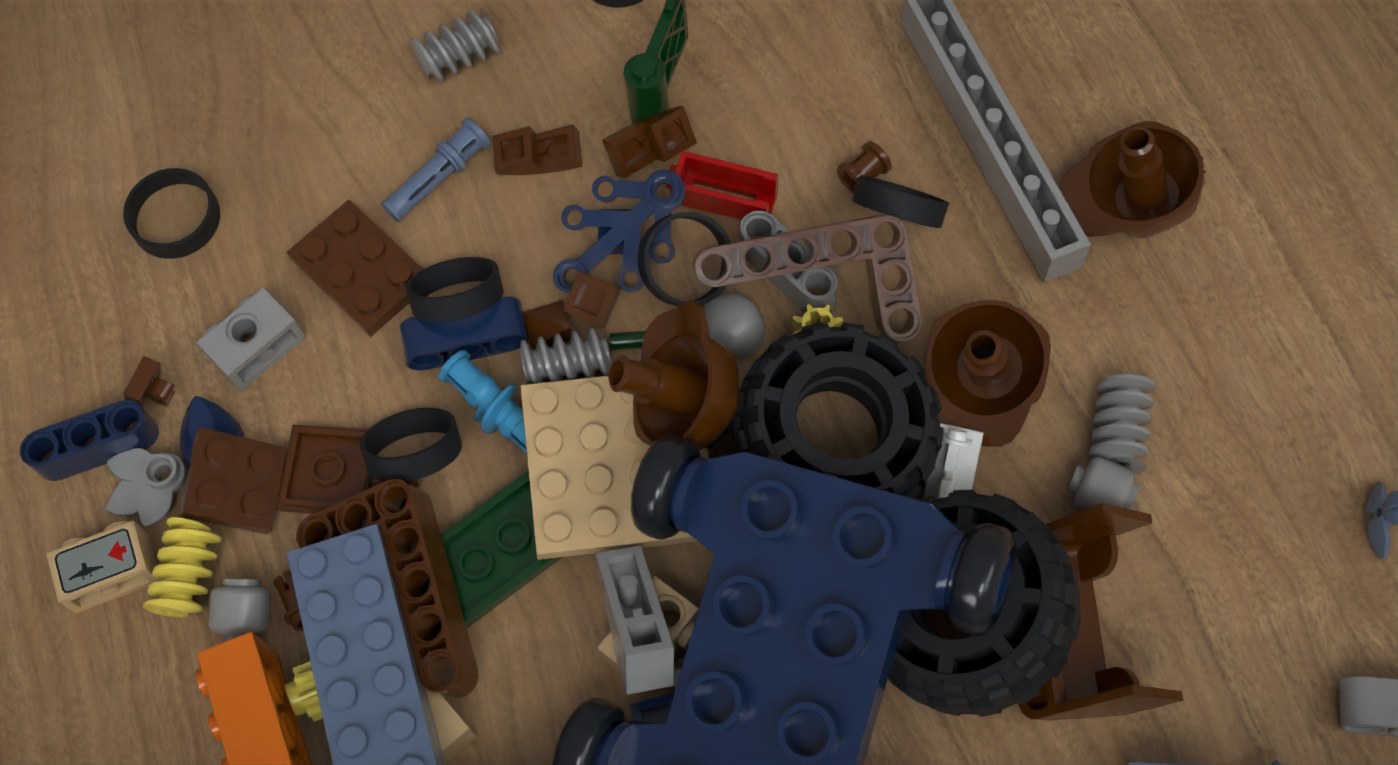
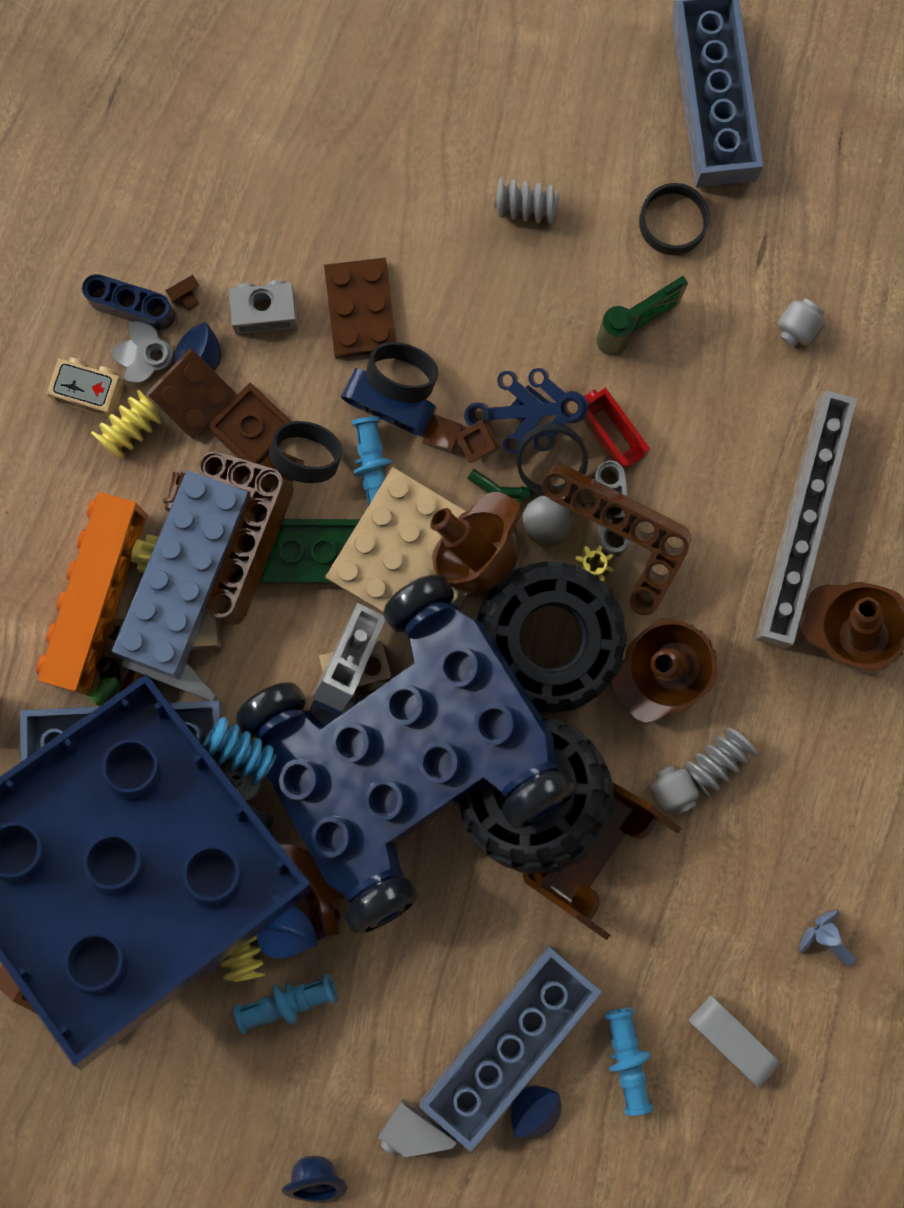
camera: 30 degrees right, 15 degrees up
black tyre [123,168,220,259] -> none
light grey head [208,579,271,642] -> none
sand blue pin [381,118,491,222] -> none
reddish brown slope [492,124,582,175] -> none
light grey piece [520,328,612,384] -> none
reddish brown slope [602,106,697,178] -> none
reddish brown bush [837,141,892,194] -> none
black tyre [852,175,949,228] -> none
white hinge [924,423,984,499] -> none

